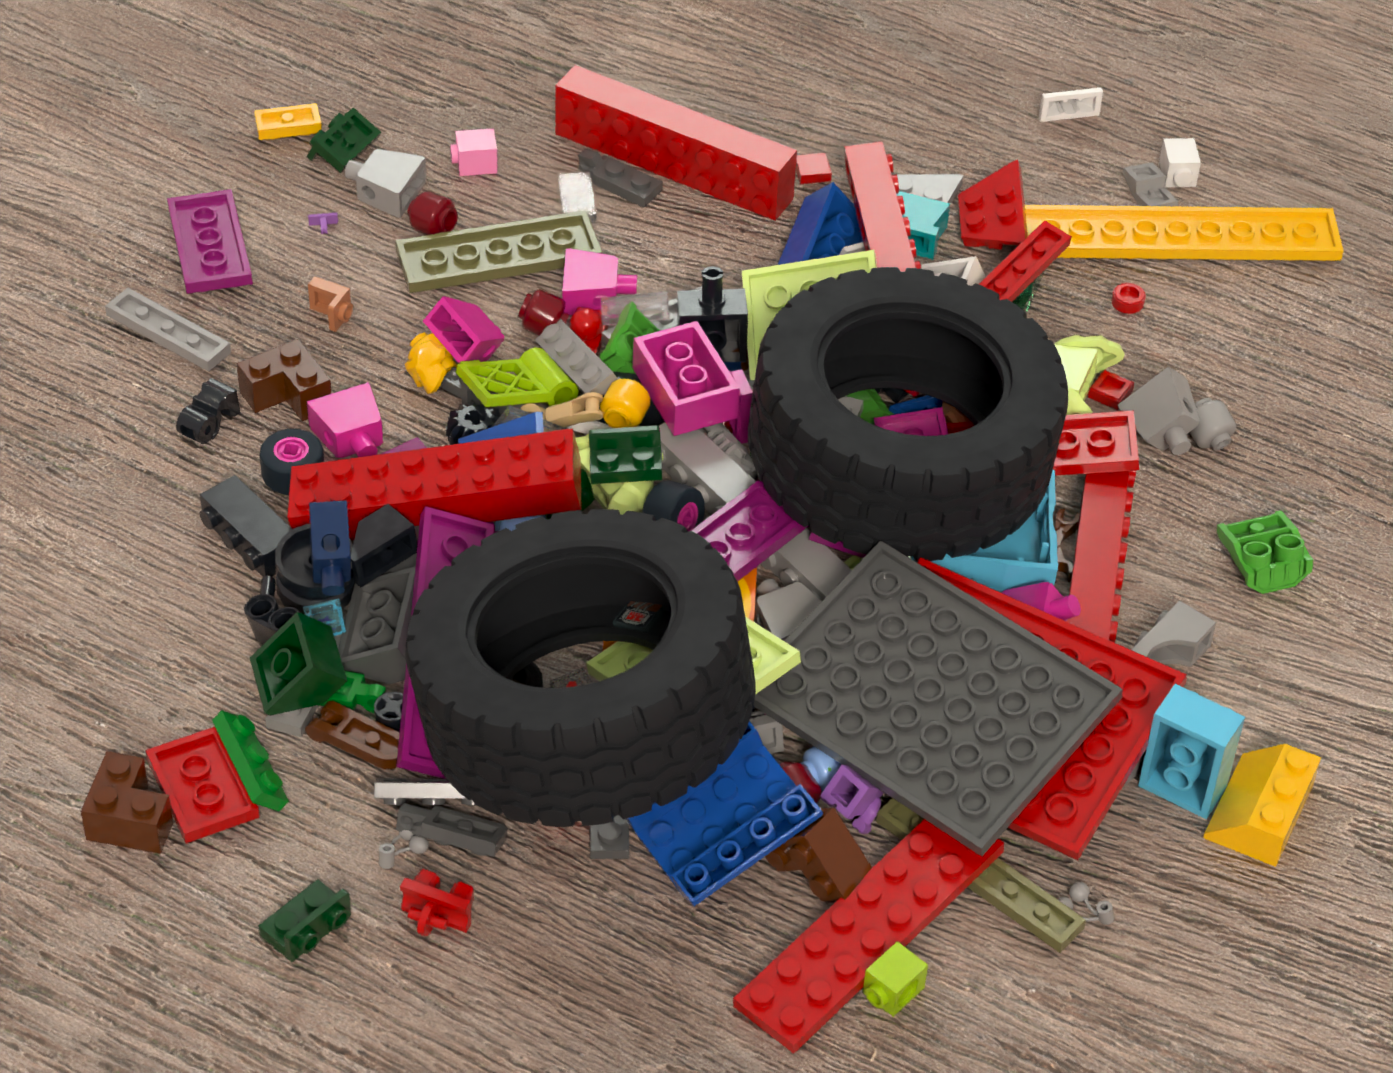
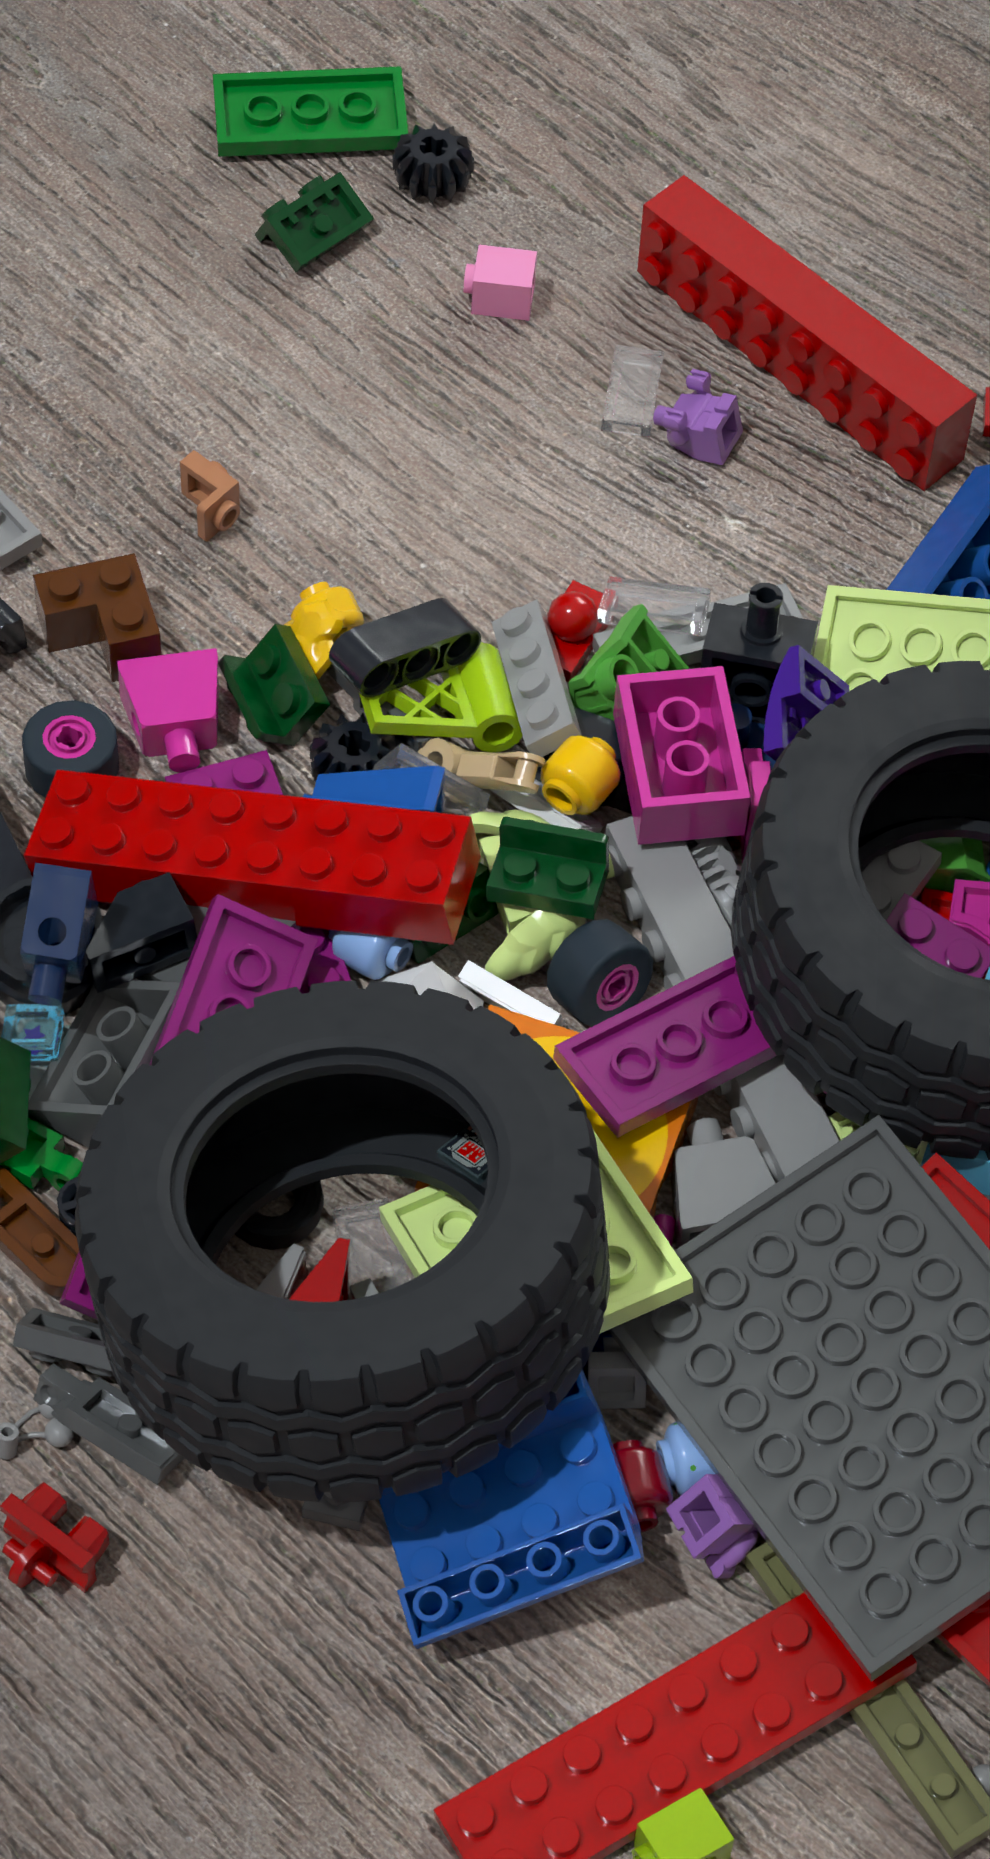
camera: 15 degrees right, 10 degrees up
magenta plate [167,189,253,294] -> none
yellow plate [254,103,322,140] -> none
medium lavender piece [308,213,338,234] -> none
light grey torso [345,149,426,218] -> none
olive plate [395,210,602,293] -> none
dark red head [408,191,458,235] -> none
dark pink torso [423,296,504,364] -> none
dark red head [517,289,570,336] -> none
torso [562,248,637,315] -> none
dark grey hinge [578,149,663,208] -> none
reddish brown brick [765,807,872,901] -> none
none -> green plate [213,66,408,157]
none -> dark green bracket [218,624,330,746]
none -> black beam [329,598,481,698]
none -> black gear [392,122,474,204]
none -> medium lavender piece [653,369,743,465]
none -> dark purple slope [764,645,850,761]

